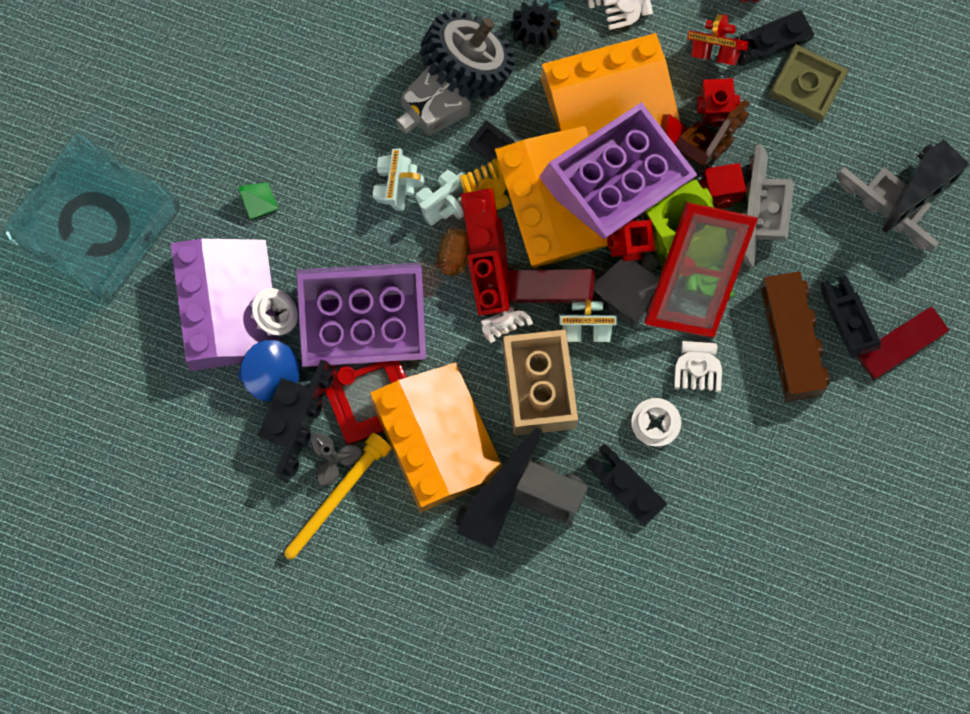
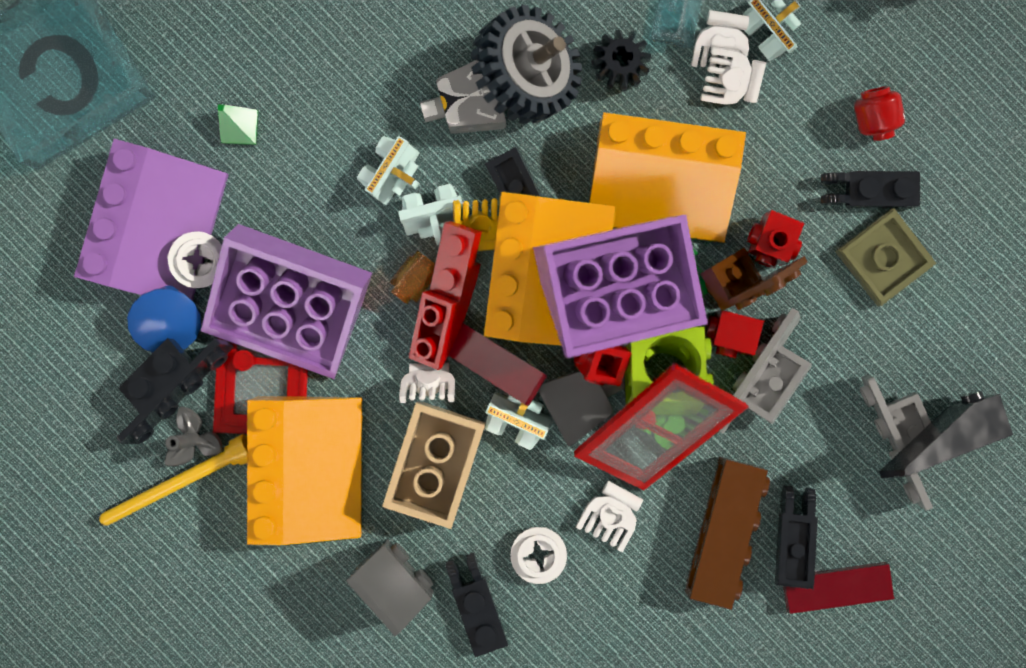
camera: 30 degrees right, 15 degrees up
black slope [455,428,543,548] -> none
red tile [660,114,688,150] -> none
red hips [687,14,748,65] -> none

